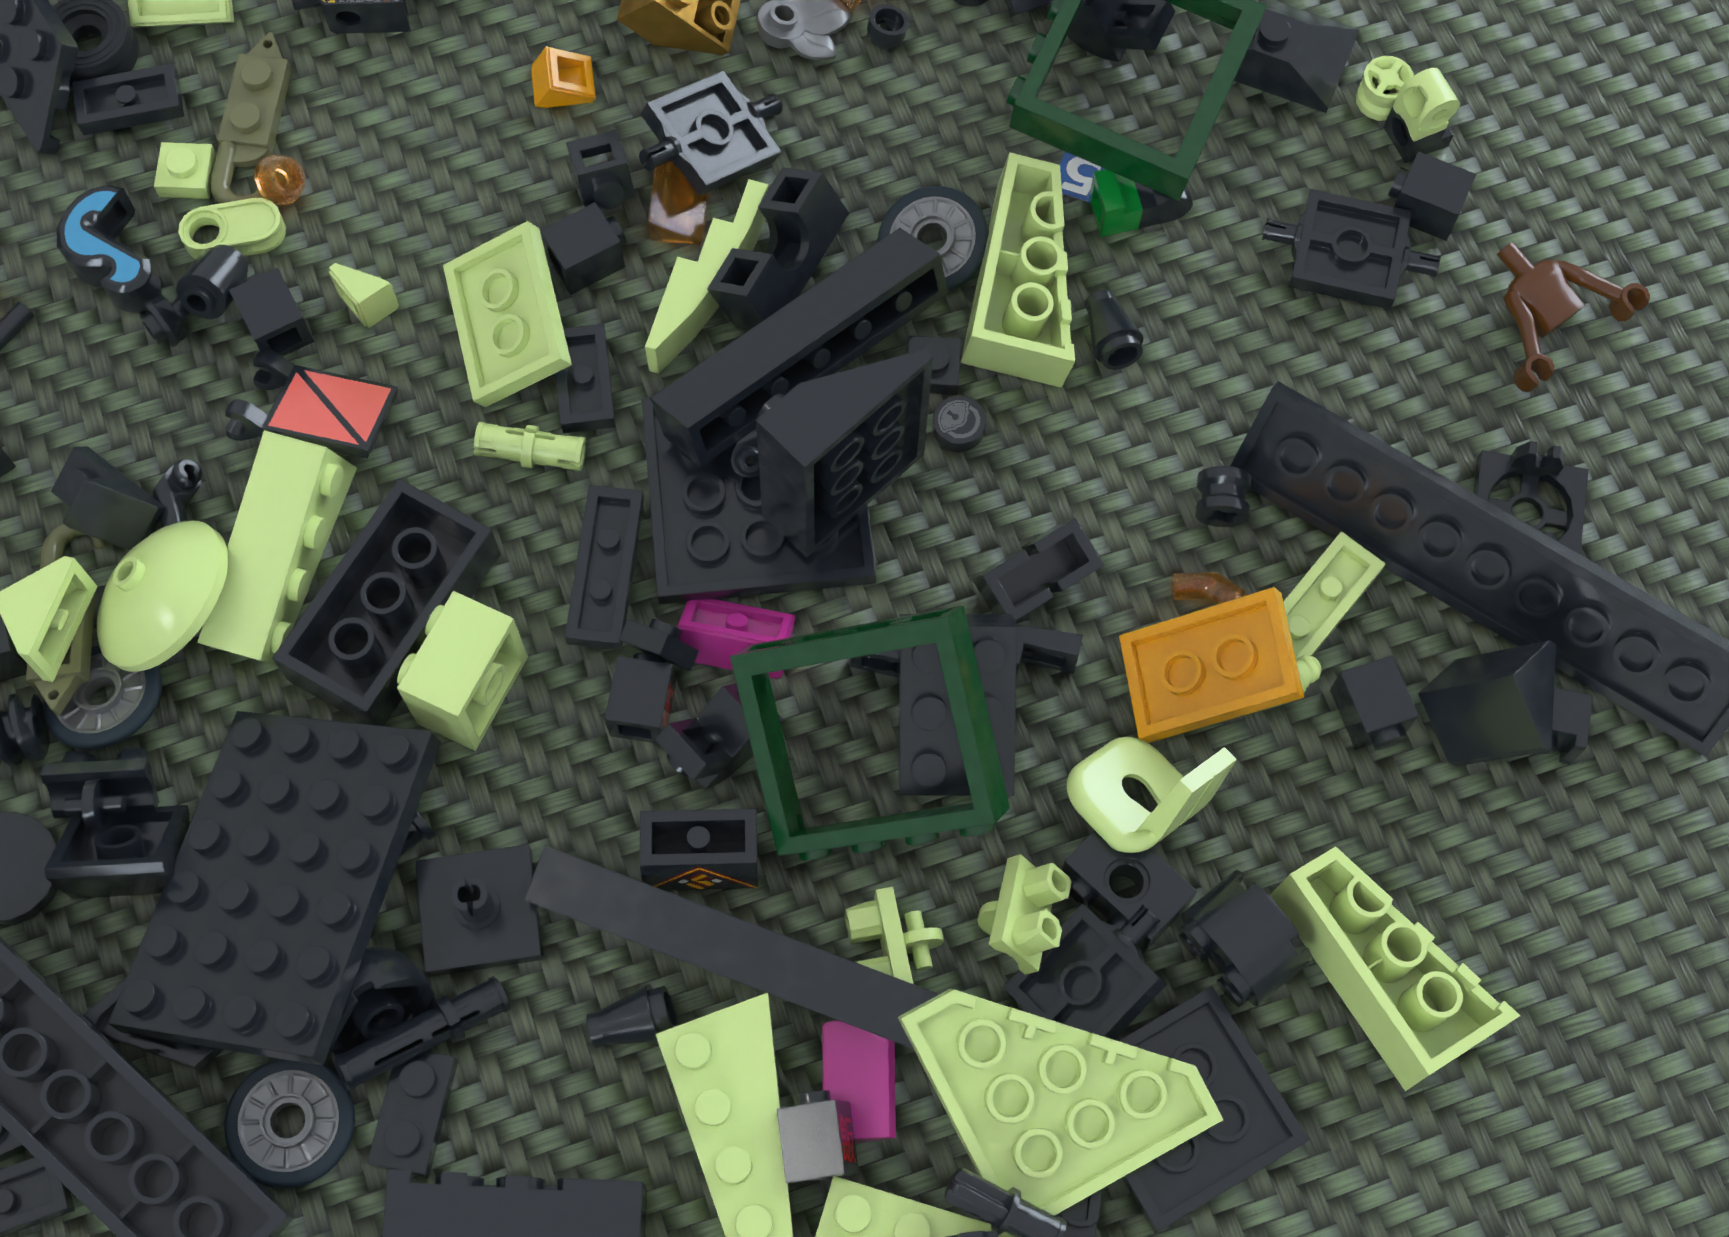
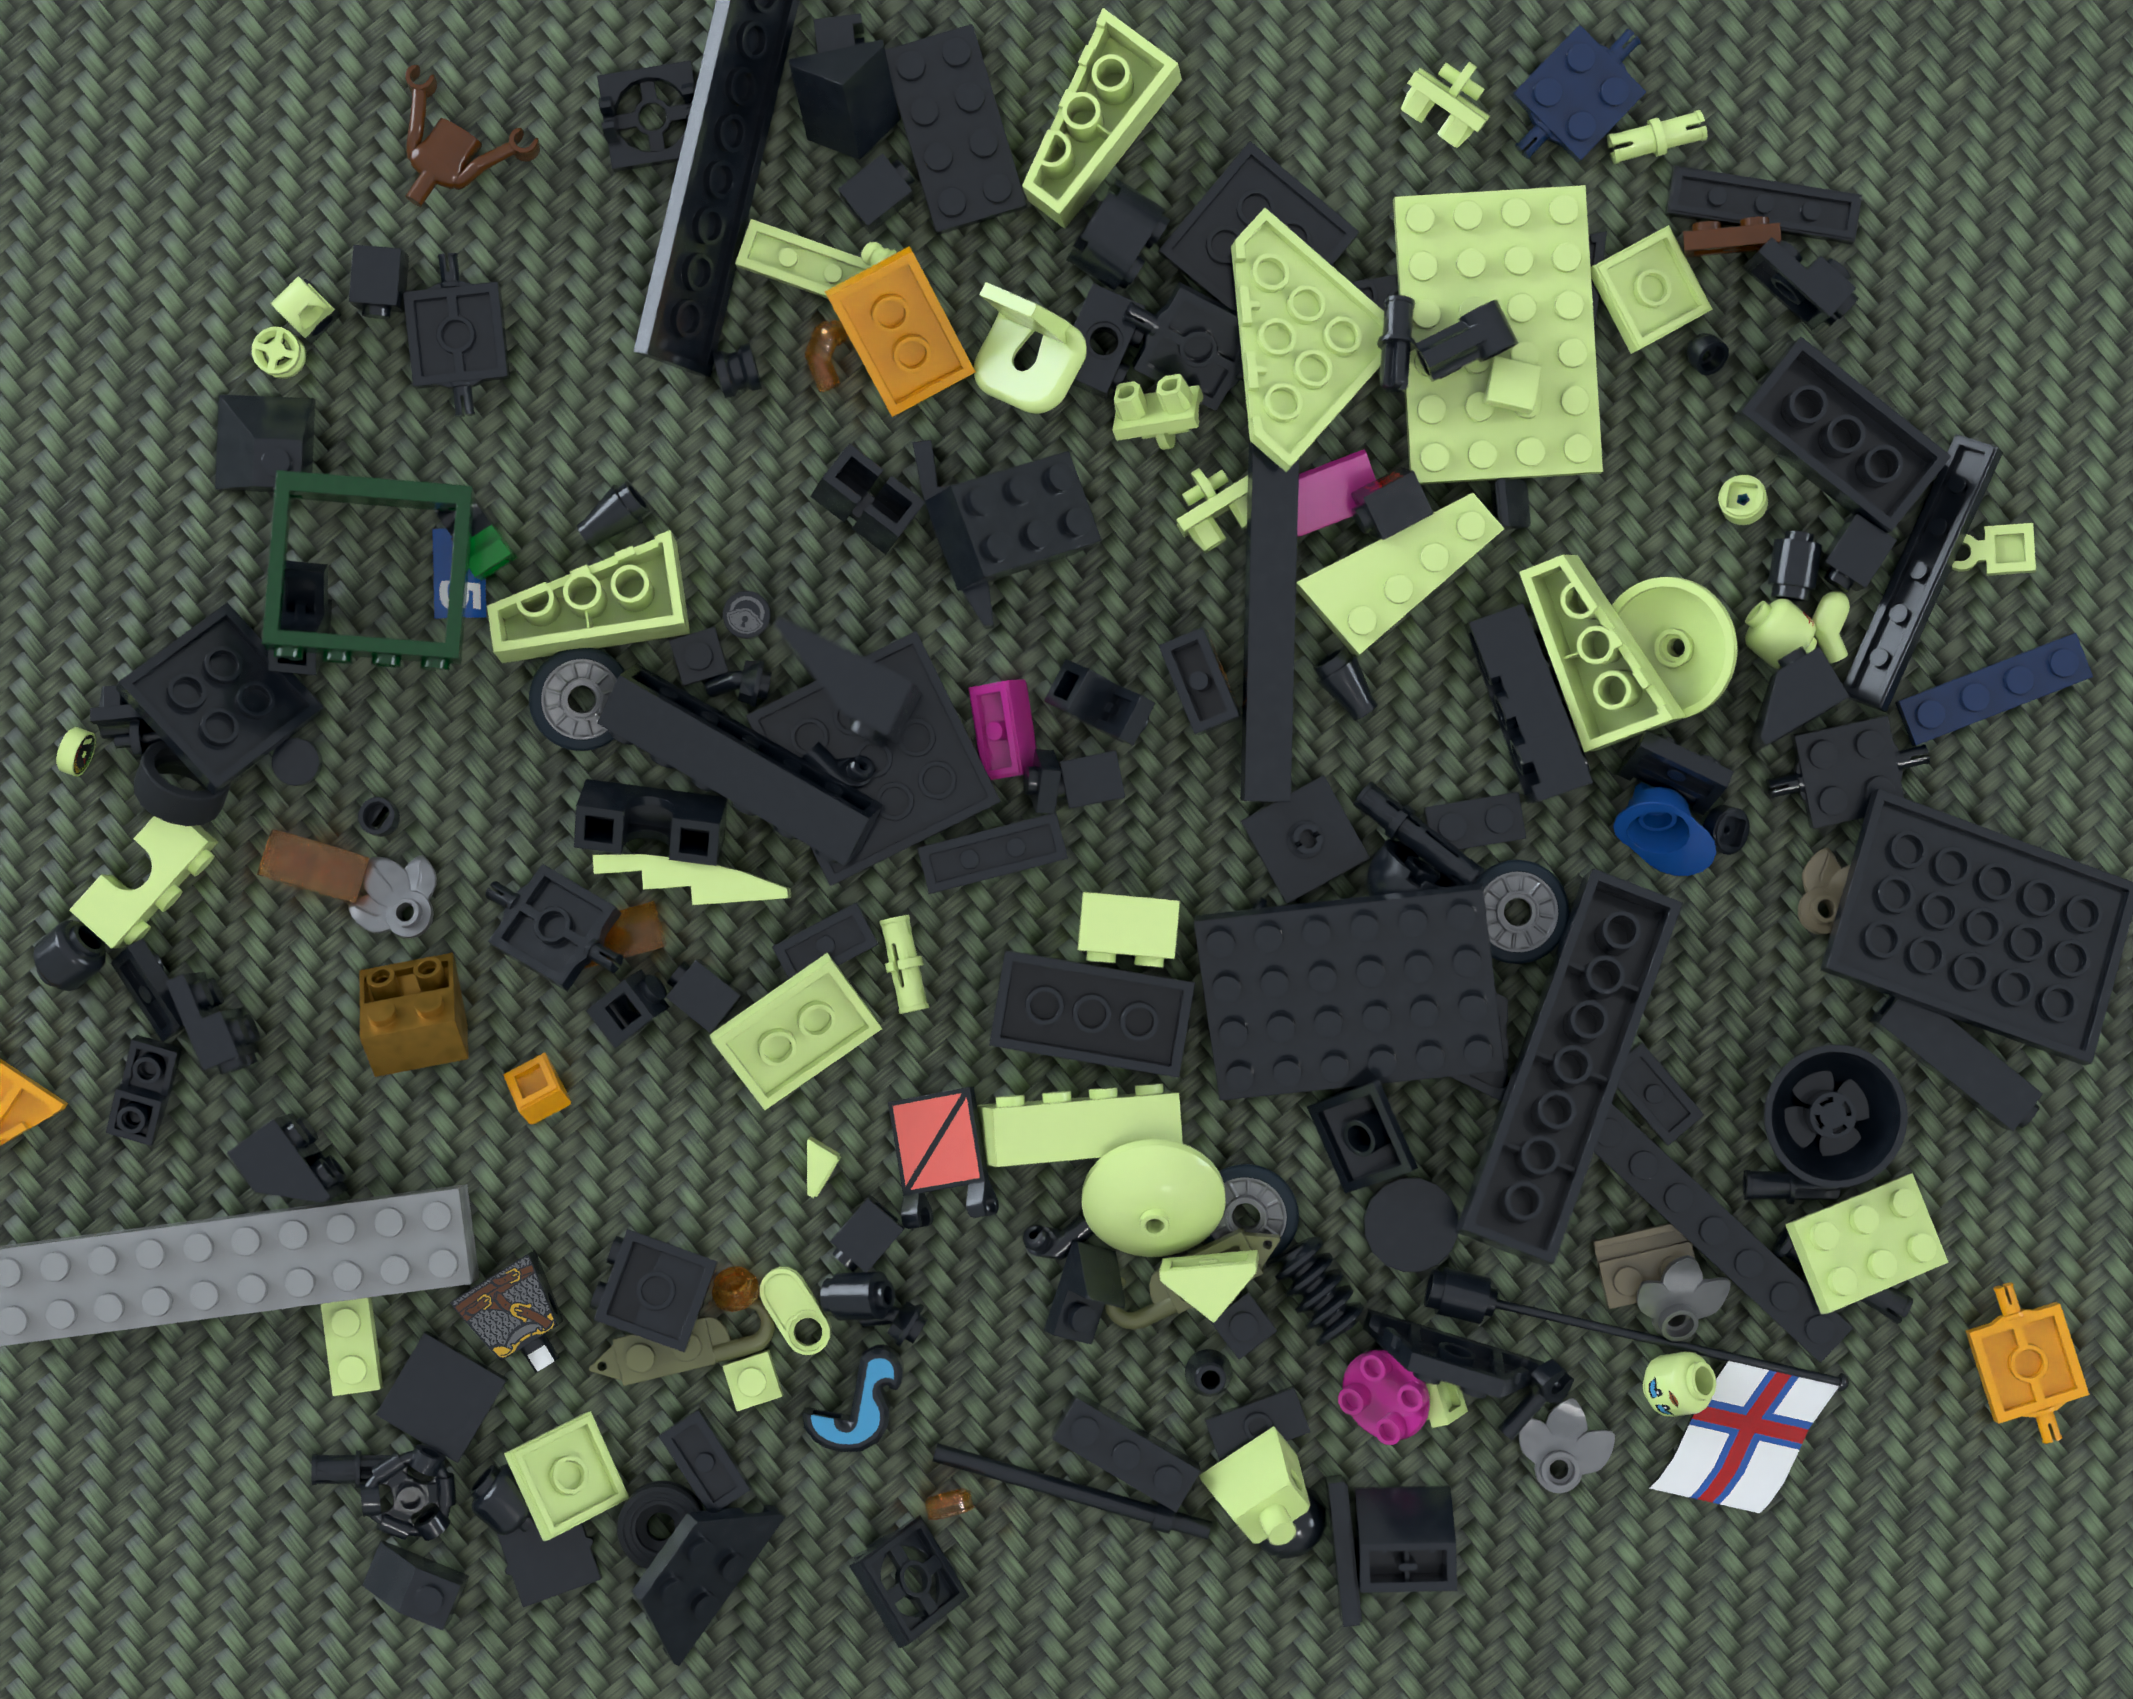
camera: 110 degrees left, 20 degrees up
black hips [40,747,159,830] -> none
dark green window [730,605,1010,861] -> none
none -> black plate [590,1229,718,1353]
none -> black plate [885,24,1027,235]

